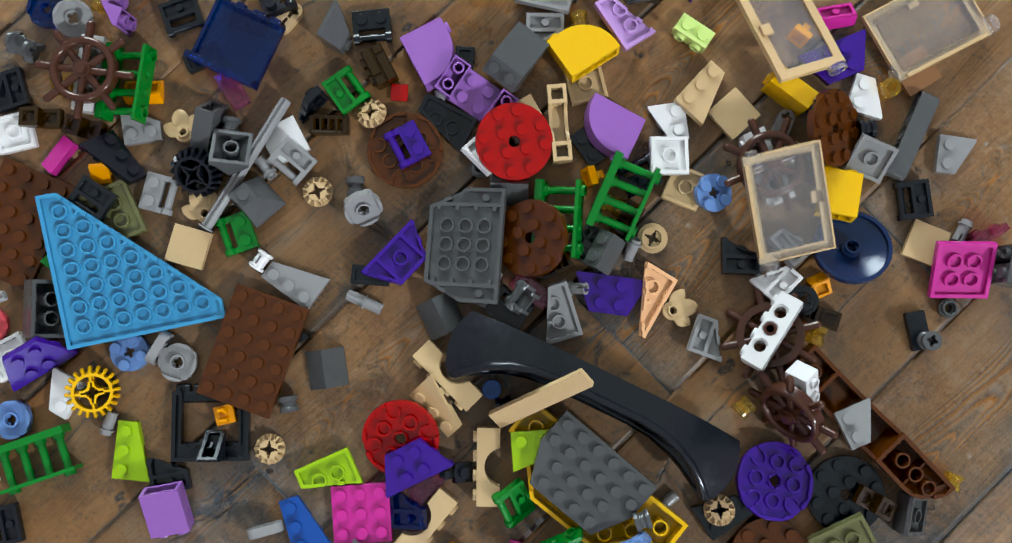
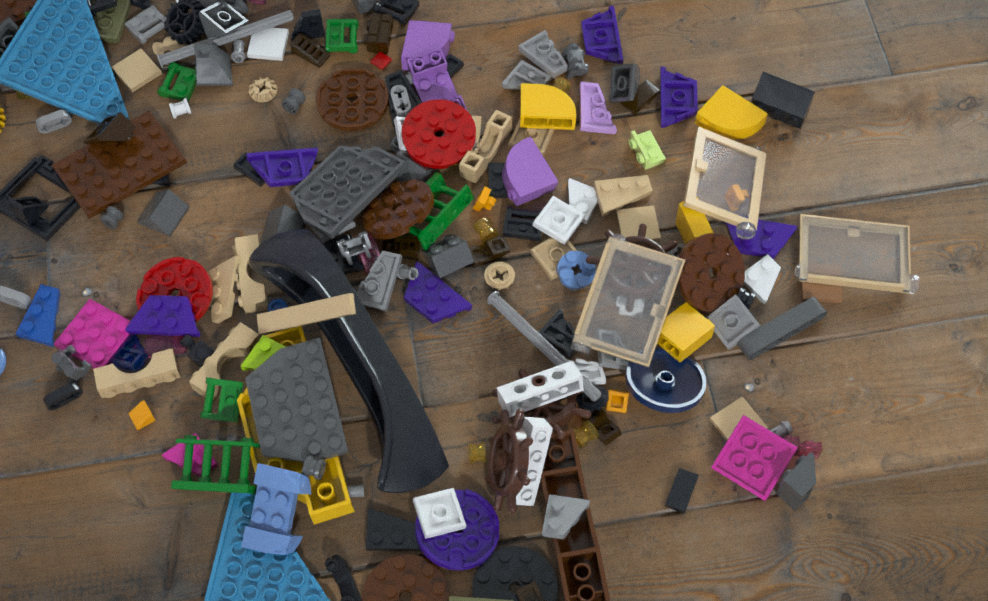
camera: 35 degrees right, 25 degrees down
medium blue plate [109,335,151,371] -> none
light grey plate [158,343,199,382] -> none
light orange tile [213,404,238,427] -> none
tan gear [254,433,286,465] -> none
light grey wing [261,261,330,309] -> none
light grey plate [266,135,318,186] -> none
lime wing [294,447,363,489] -> none
light grey plate [343,189,383,227] -> none
light grey axle [345,290,384,315] -> none
tan gear [357,99,387,128] -> none
dark purple plate [383,120,431,170] -> none
dark grey slope [482,21,550,93] -> none
green fence [586,150,662,242] -> none
light grey pin [622,237,642,262] -> none
light nougat wing [638,262,678,338] -> none
tan plate [662,289,698,327] -> none
light grey wing [685,314,722,362] -> none
tan gear [703,494,735,526] -> none
dark pink slope [817,2,857,30] -> none
clear yellow wheel [877,77,901,101] -> none
black plate [892,178,934,221] -> none
dark grey wheel [916,331,942,351] -> none
light grey wing [932,134,977,175] -> none
dark grey plate [938,299,958,318] -> none
none -> dark brown slope [83,112,136,145]
none -> light grey beam [391,85,411,117]
none -> white tile [413,488,466,539]
none -> light grey axle [487,291,601,401]

